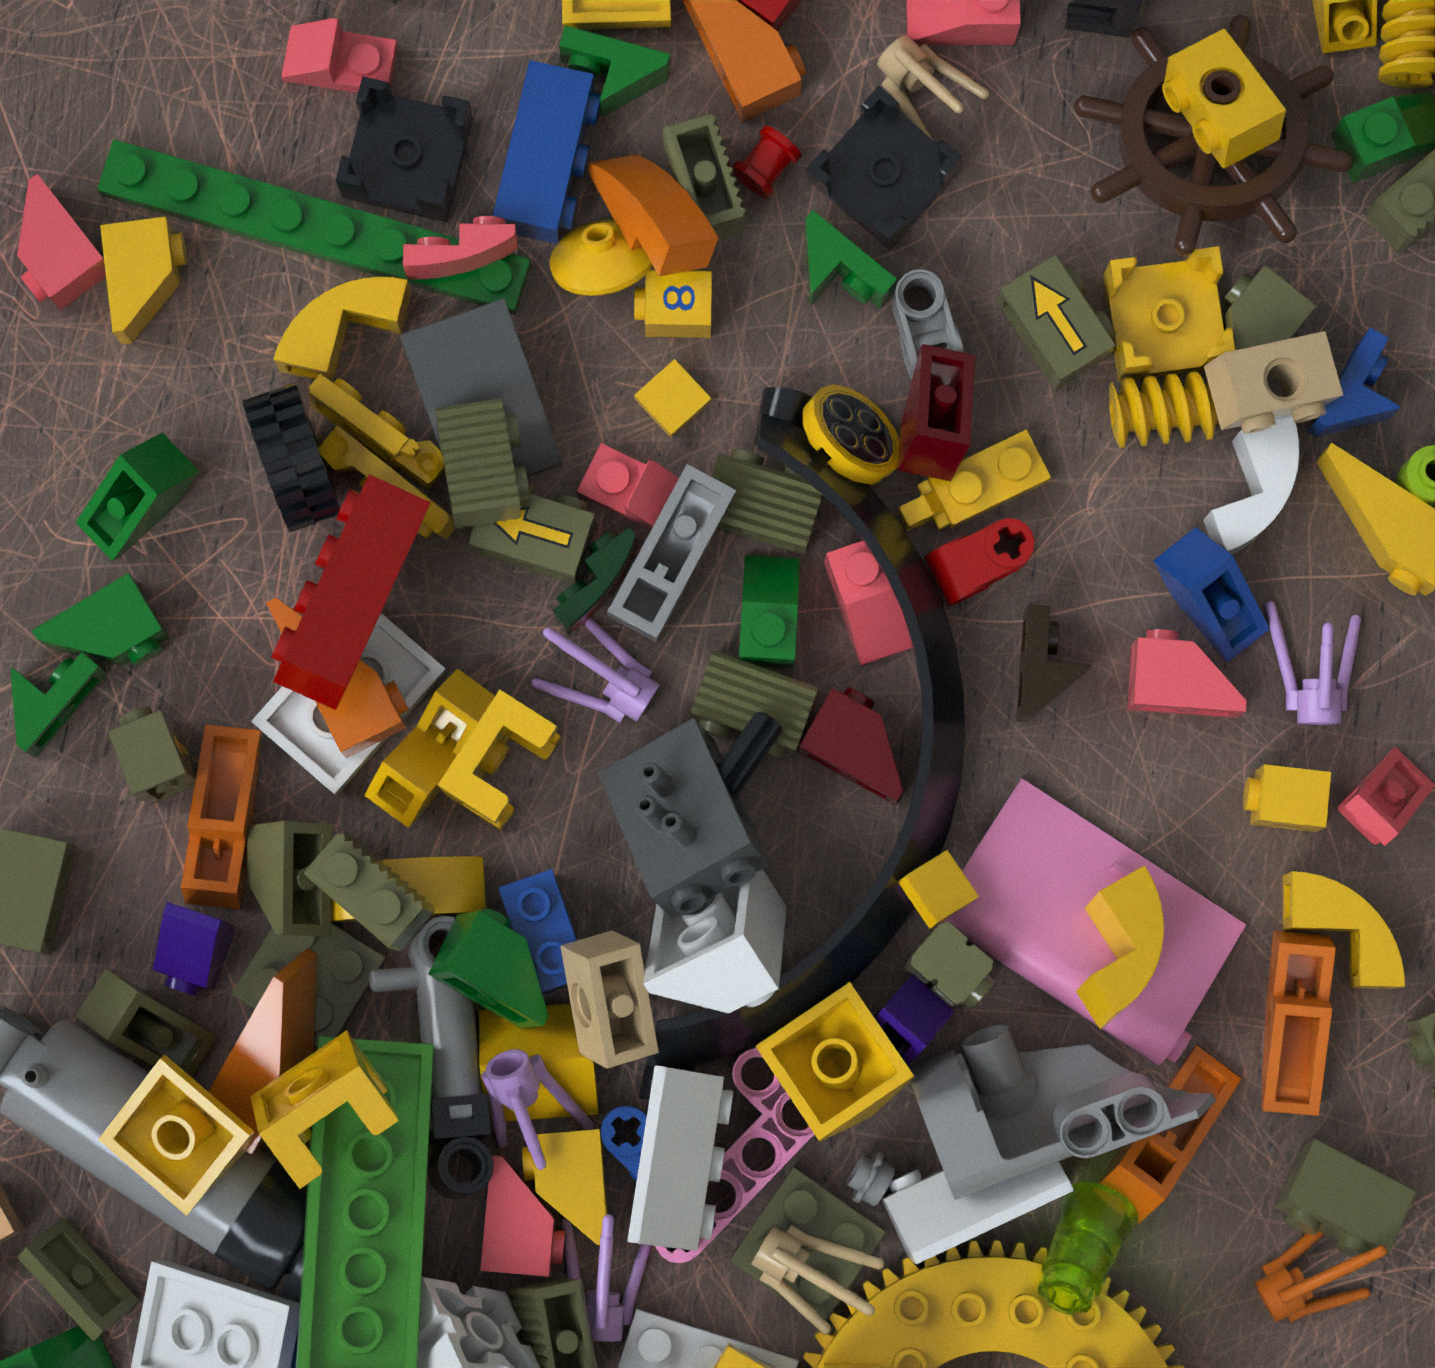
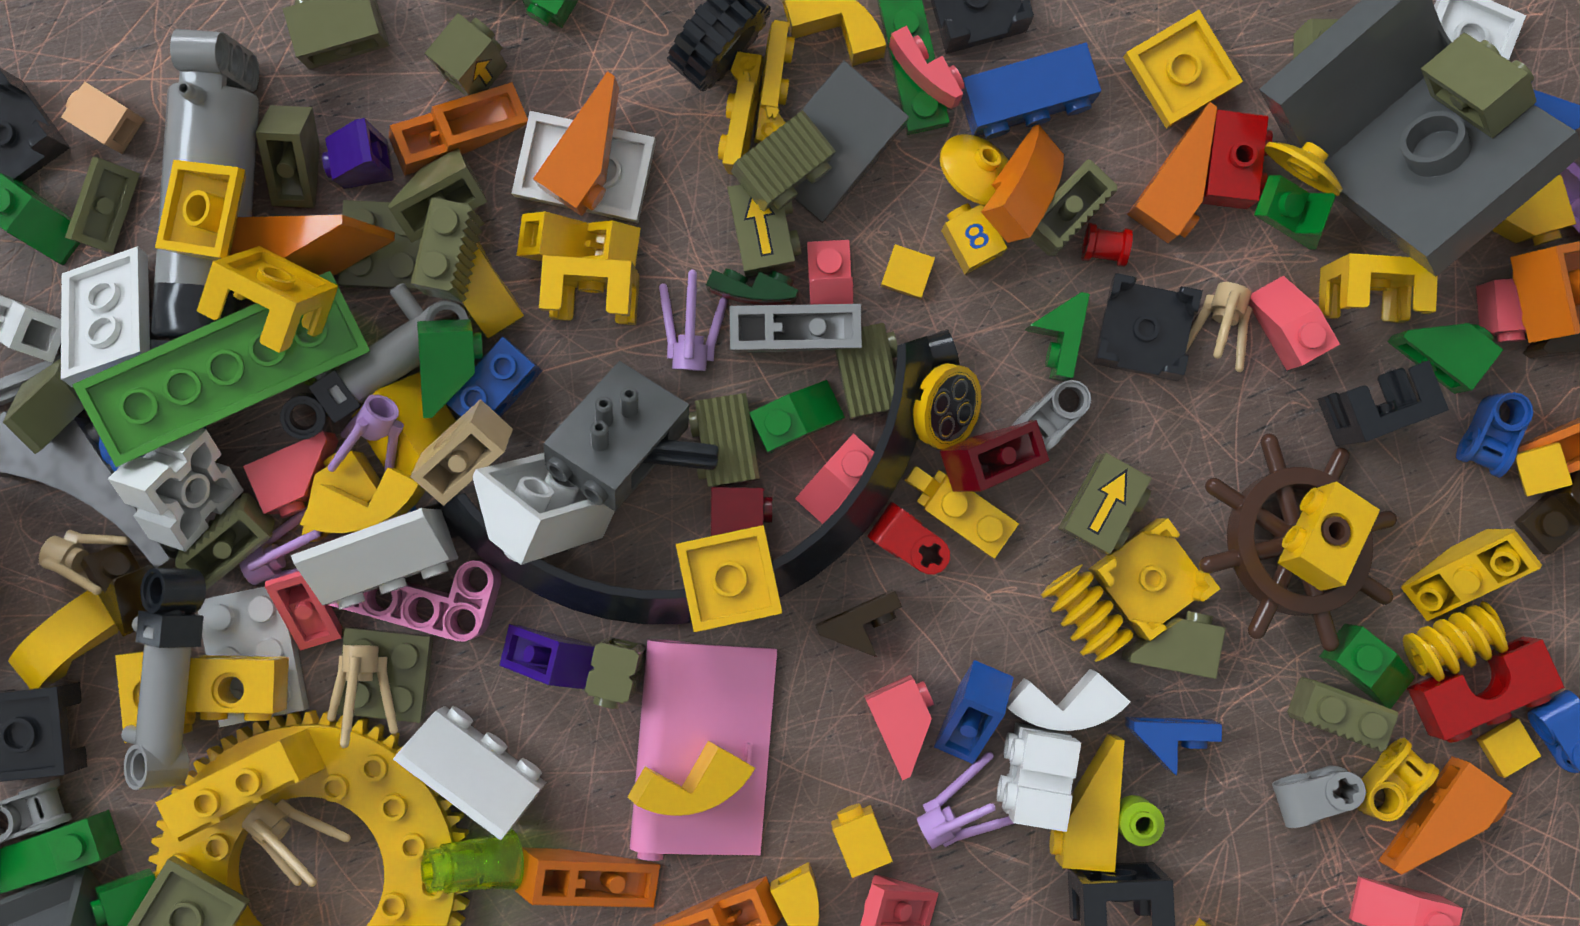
camera: 65 degrees right, 5 degrees up
red wedge [271,474,431,710] -> none
green slope [559,25,671,116] -> none
yellow slope [756,982,915,1142] -> none
light grey plate [847,1152,896,1207] -> none
yellow tile [898,850,979,929] -> none
light grey panel [908,1024,1216,1200] -> none
tan brick [1204,331,1343,434] -> none
none -> coral slope [264,571,343,651]
none -> yellow brick [300,467,426,533]
none -> yellow panel [676,525,783,632]
none -> white brick [997,723,1081,832]

